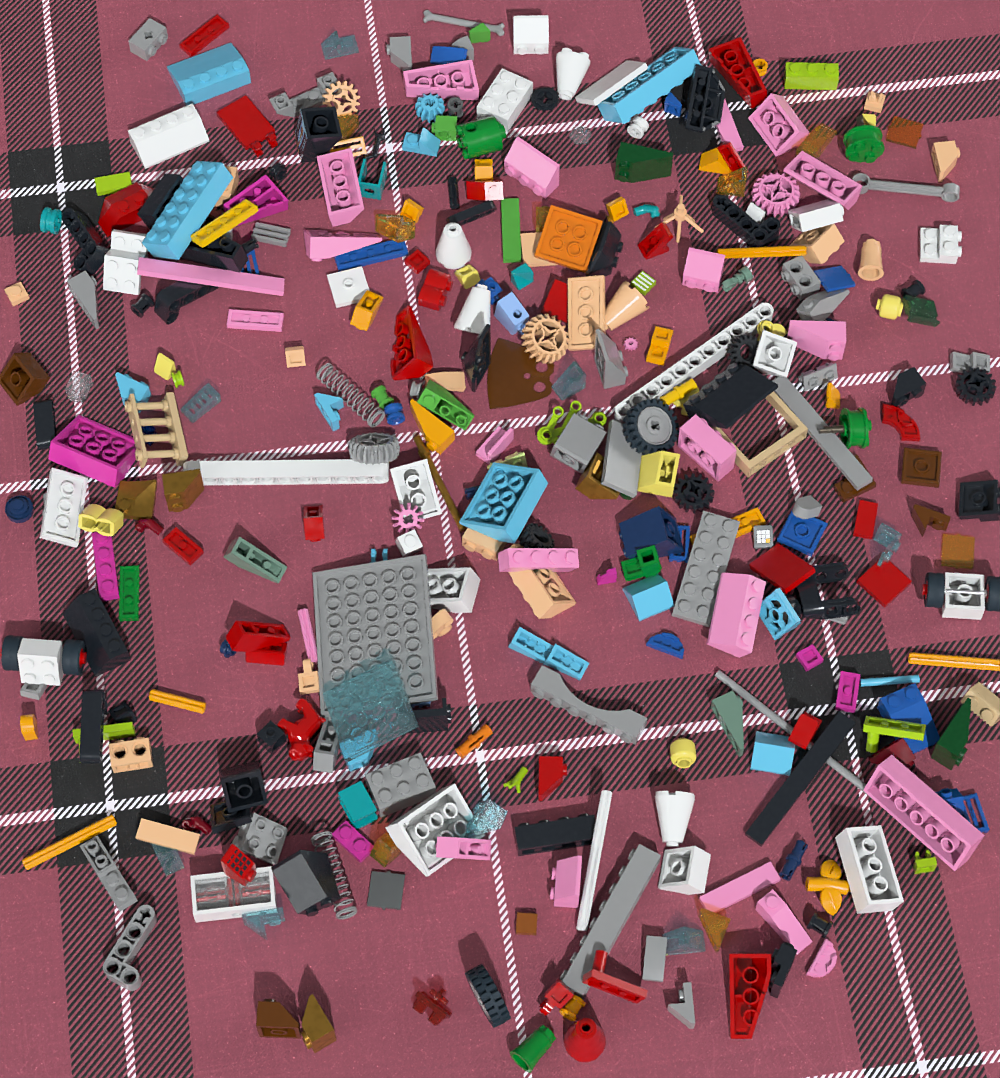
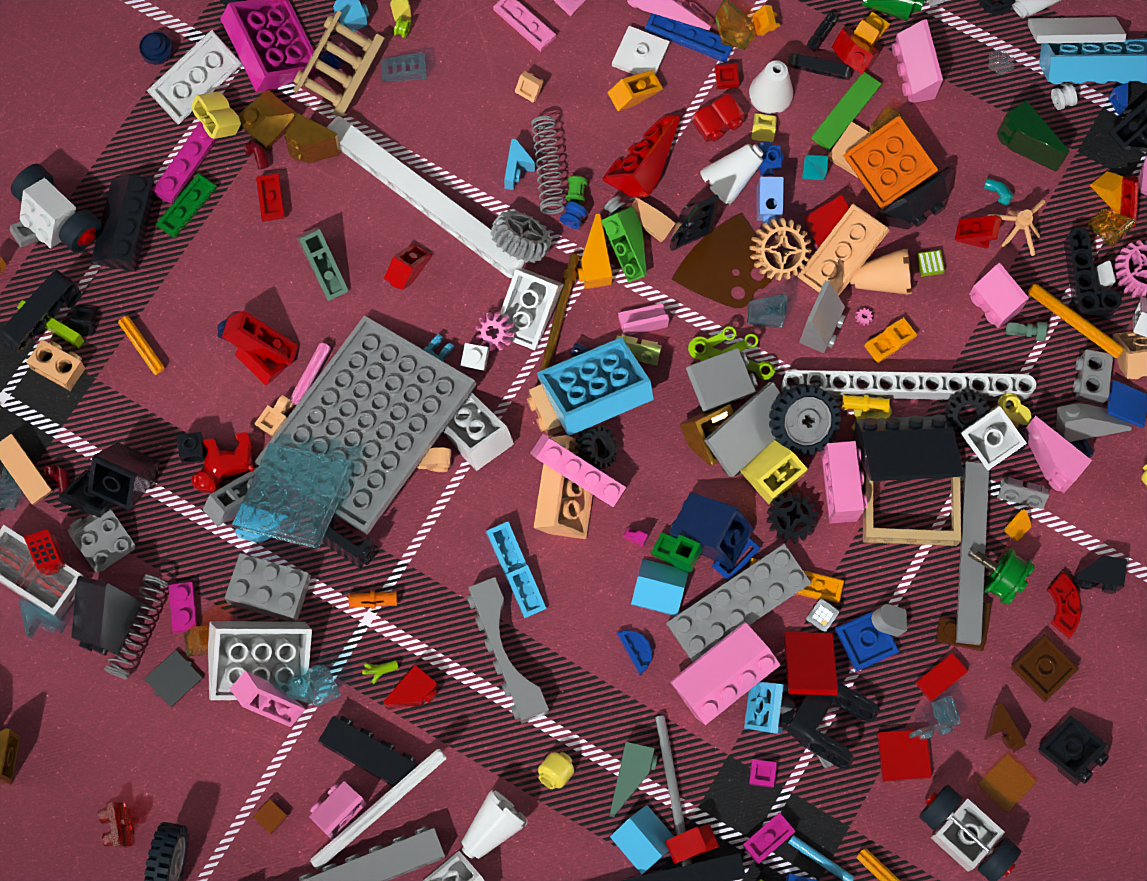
camera: 35 degrees right, 10 degrees up
teal piece [338,781,378,830] -> none
light orange tile [606,197,629,222] -> none

